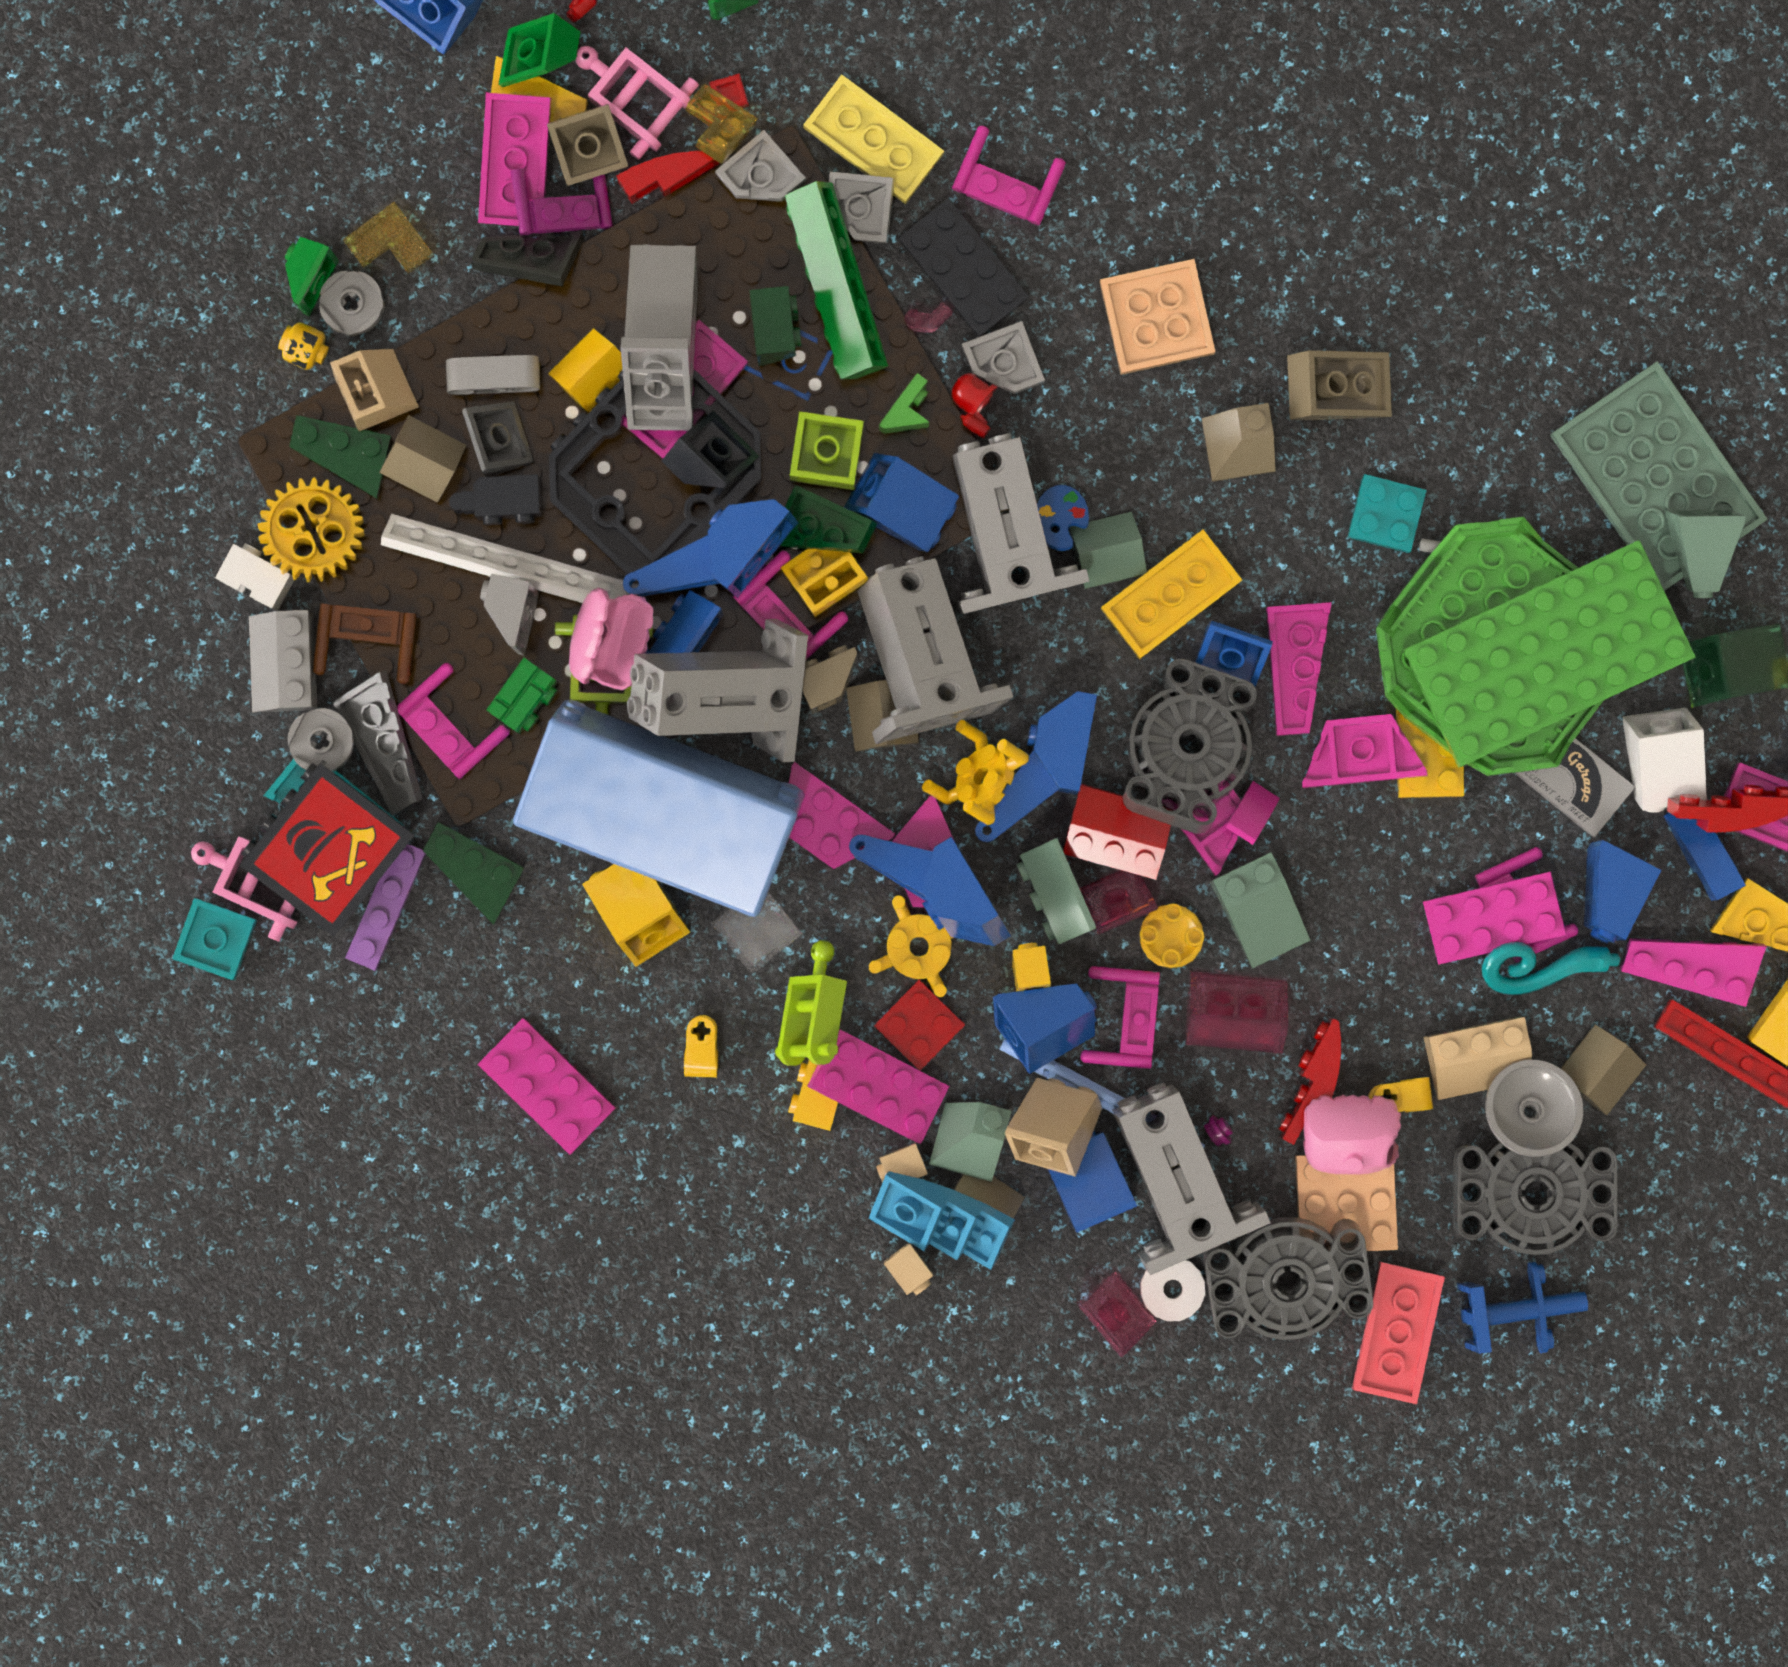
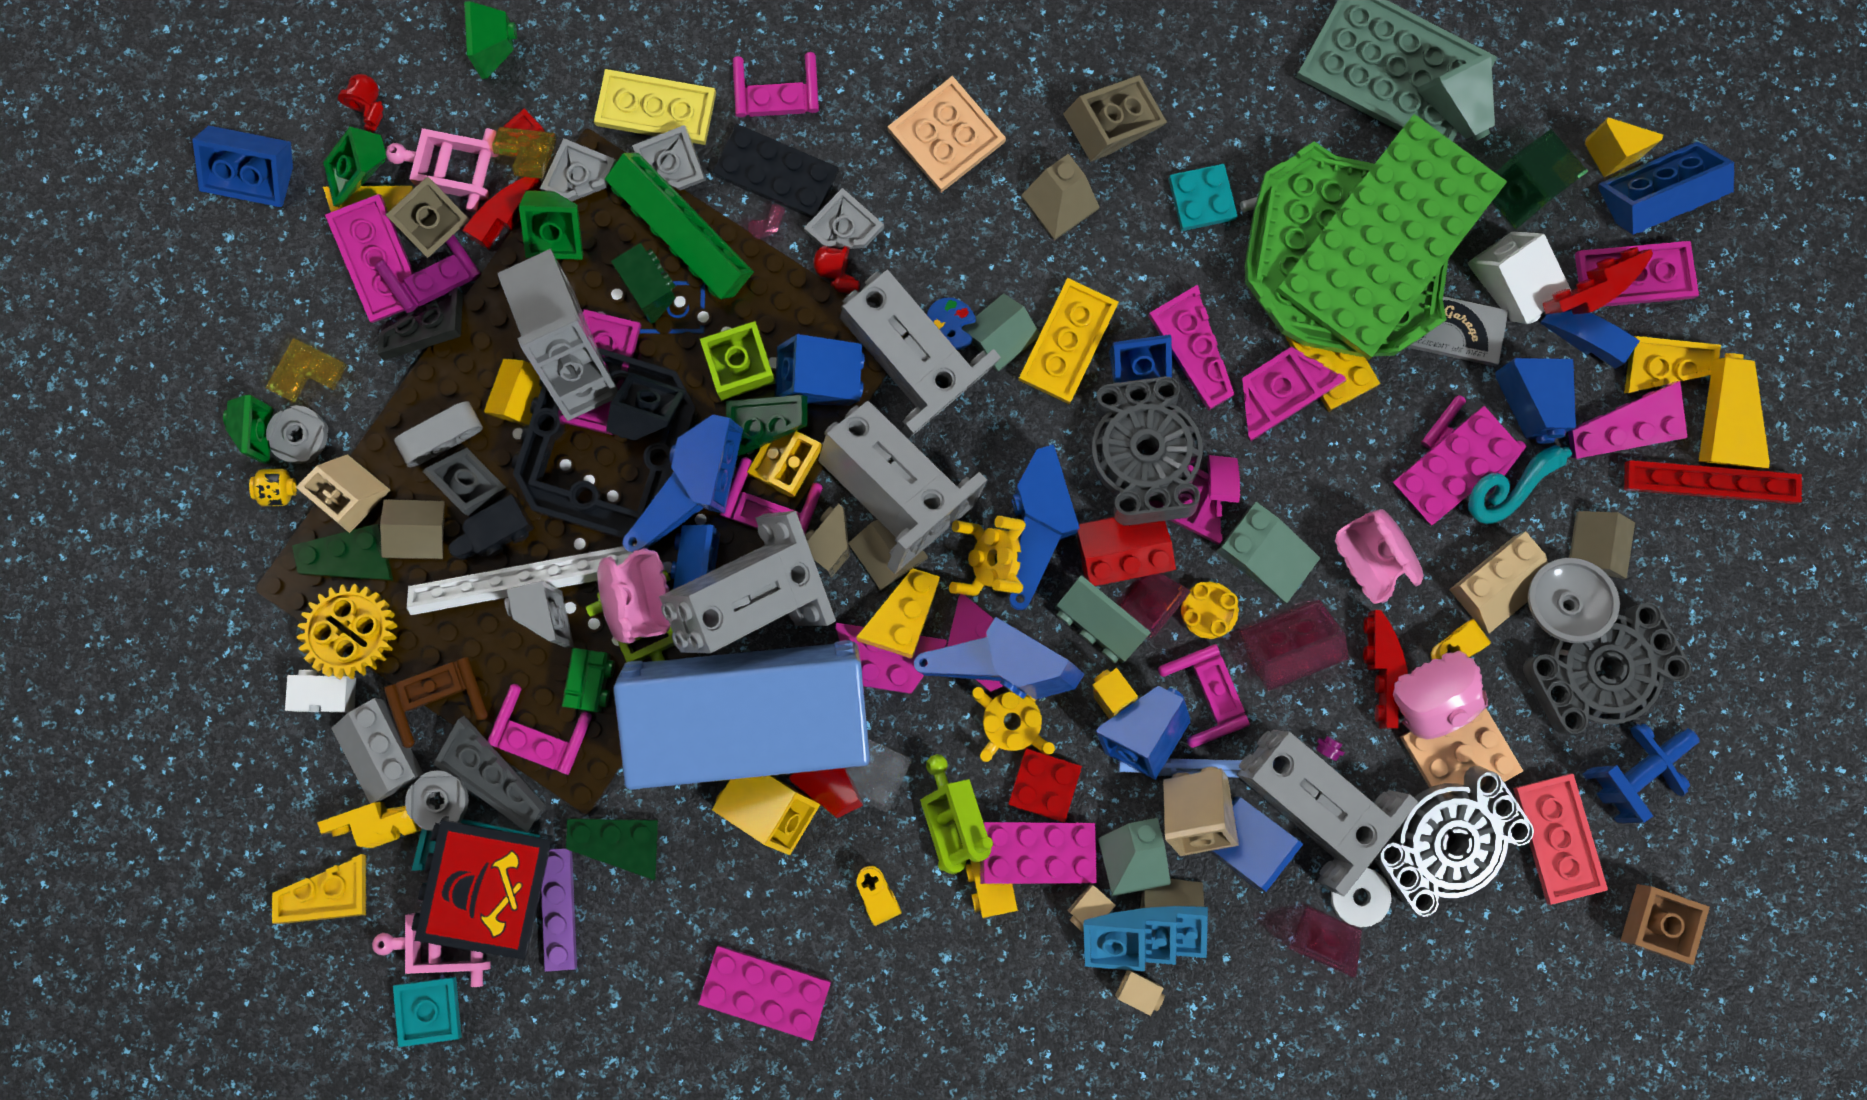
camera: 25 degrees left, 5 degrees down
bright green slope [879,373,929,434] -> none
none -> yellow wing [272,854,366,924]
none -> yellow plate [317,802,422,848]
none -> green slope [519,191,583,260]
none -> red slope [789,768,863,818]
none -> yellow wing [856,568,940,659]
none -> bright pink animal [1335,509,1424,604]
none -> medium nougat brick [1621,884,1710,965]

